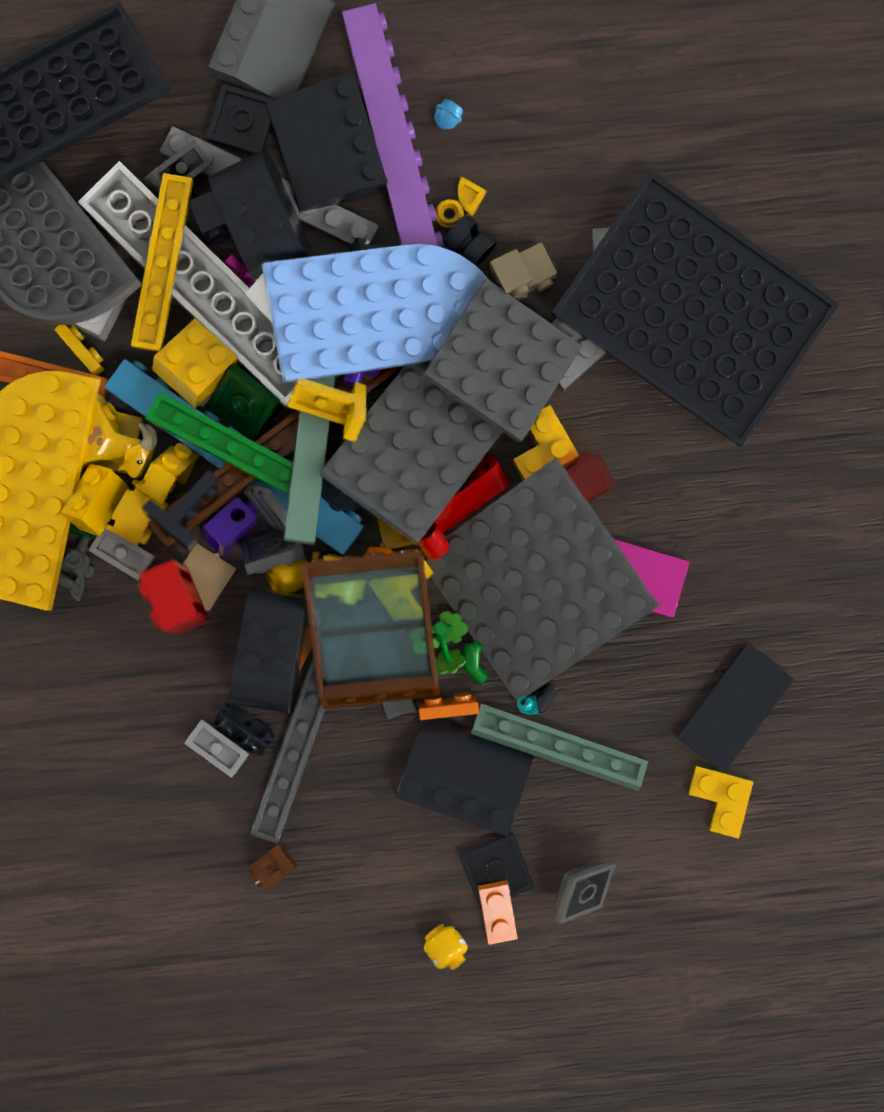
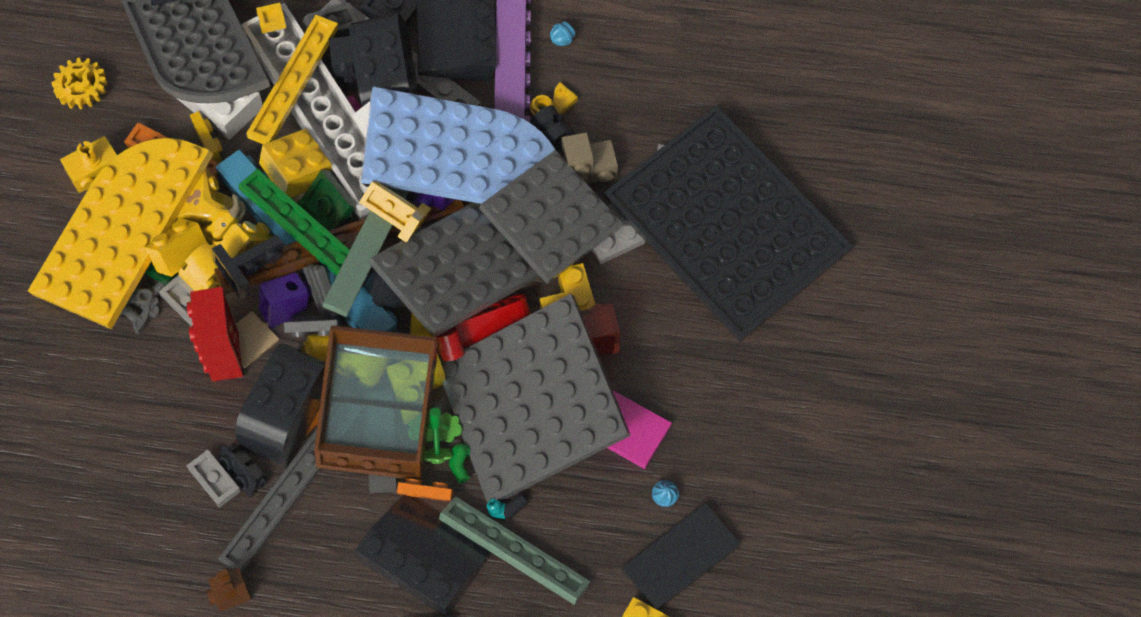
camera: 15 degrees right, 20 degrees down
none -> yellow plate [256,3,286,34]
none -> dark azure plate [652,480,679,507]

